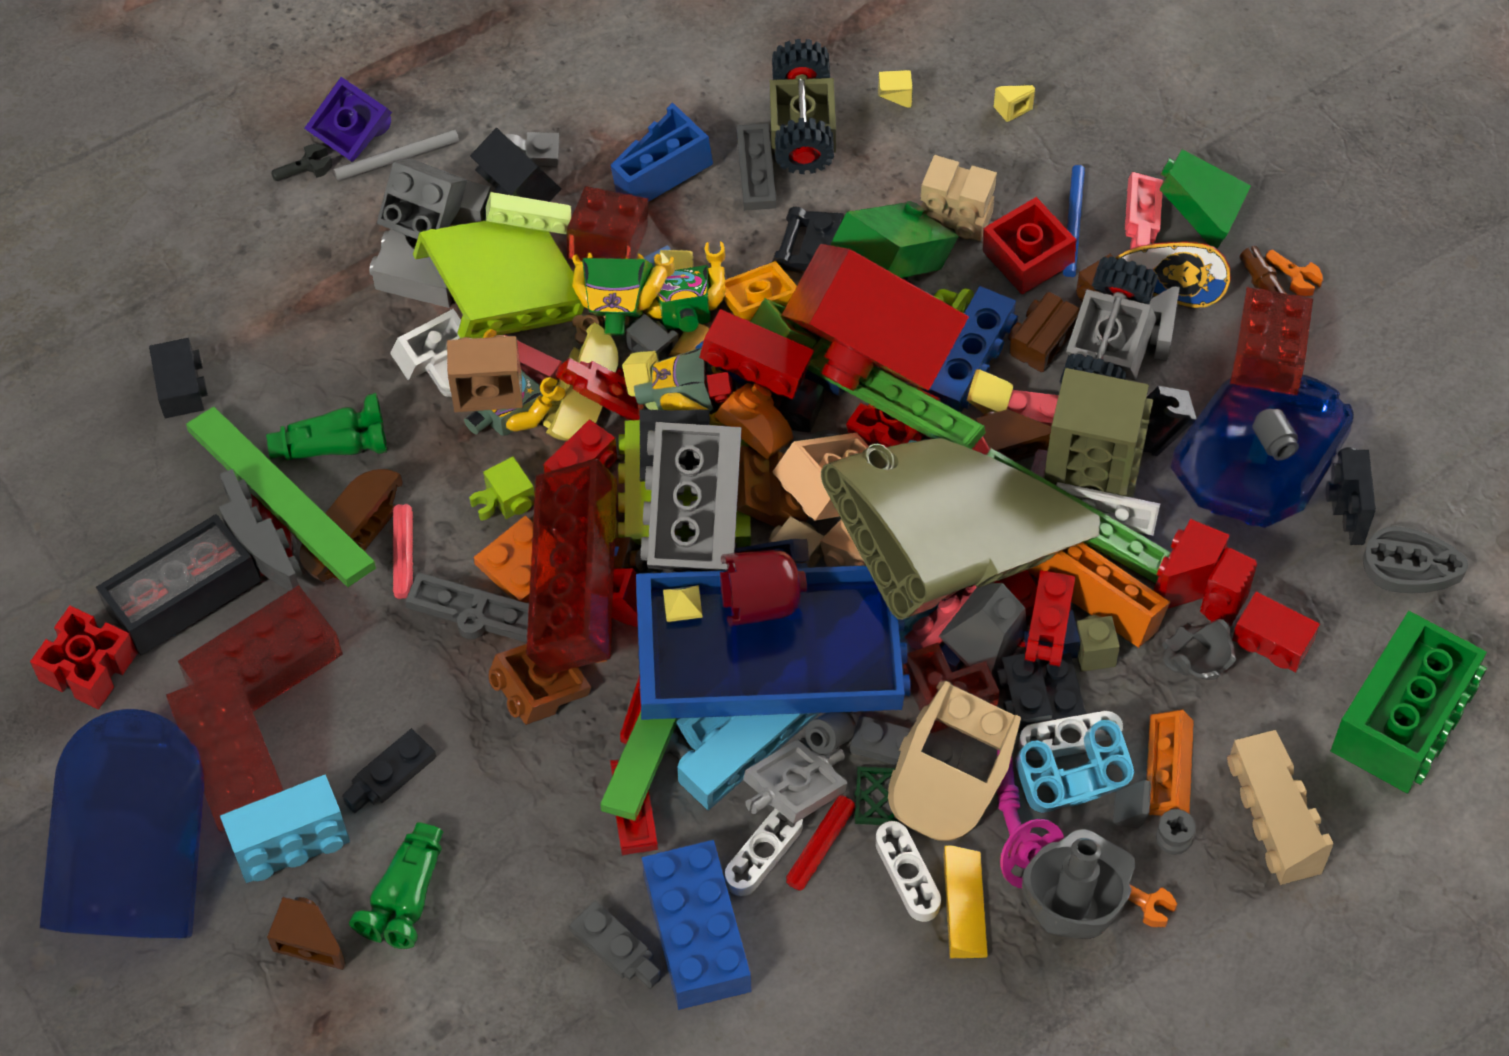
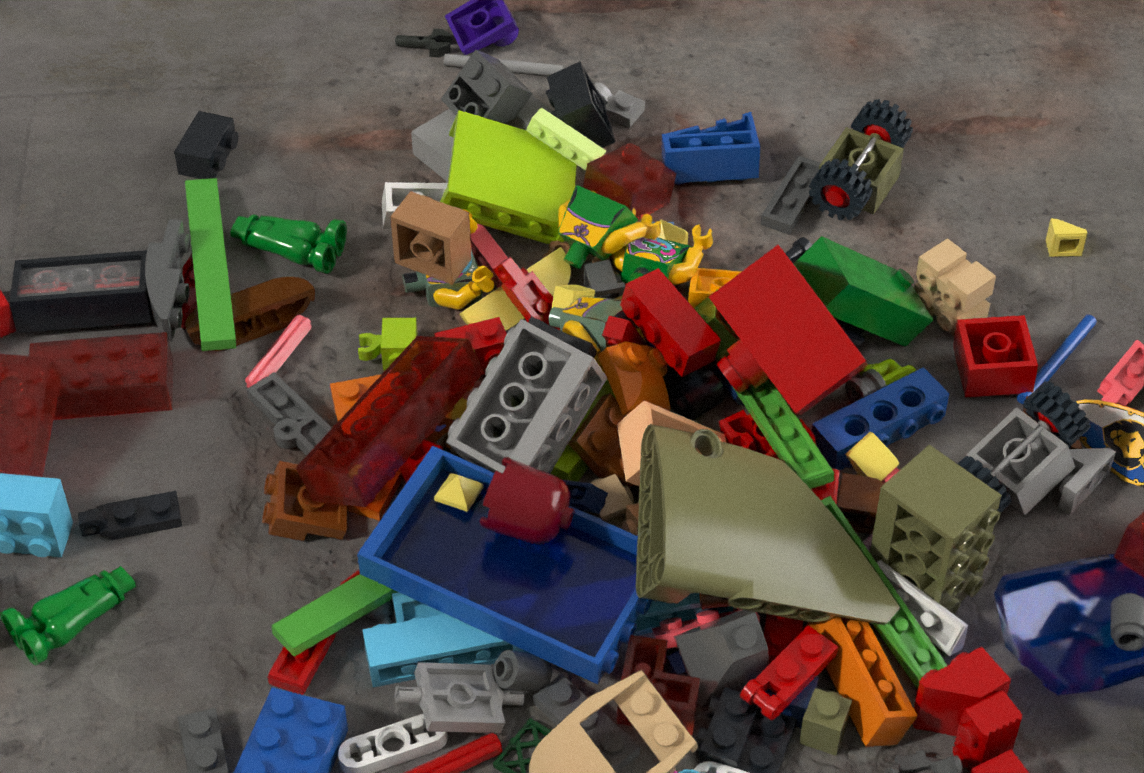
camera: 30 degrees right, 10 degrees down
light yellow slope [878,70,912,108] -> none
reddish brown brick [1008,292,1080,372] -> none
black hinge [1143,386,1197,456] -> none

